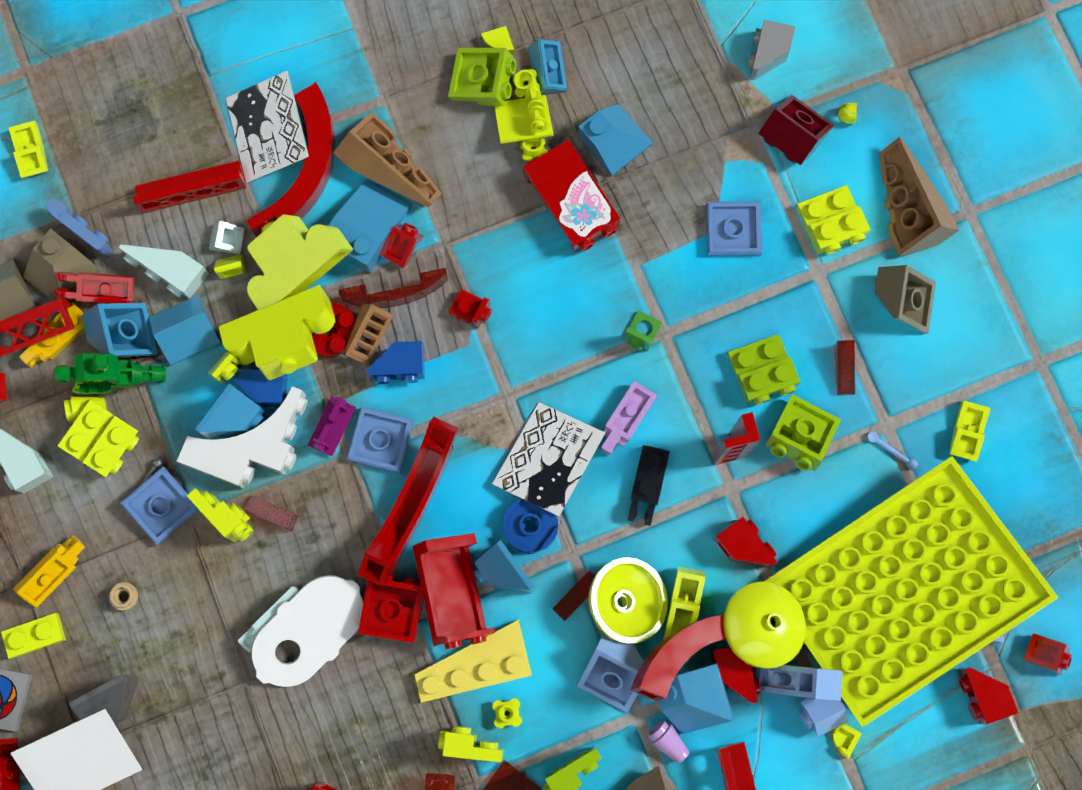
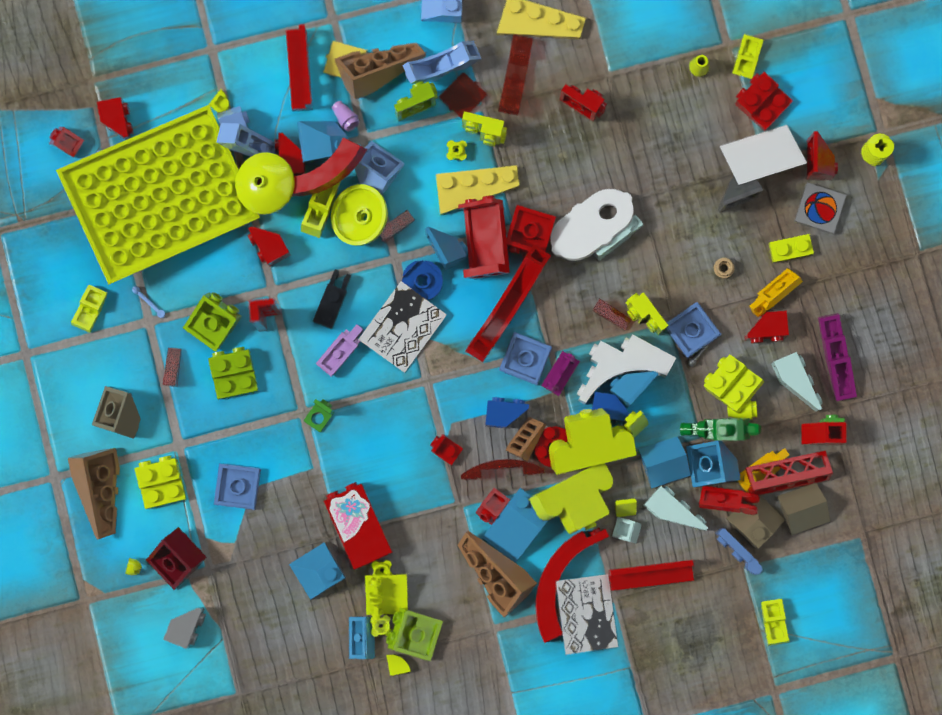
camera: 175 degrees left, 5 degrees up
none -> red slope [745,310,789,344]

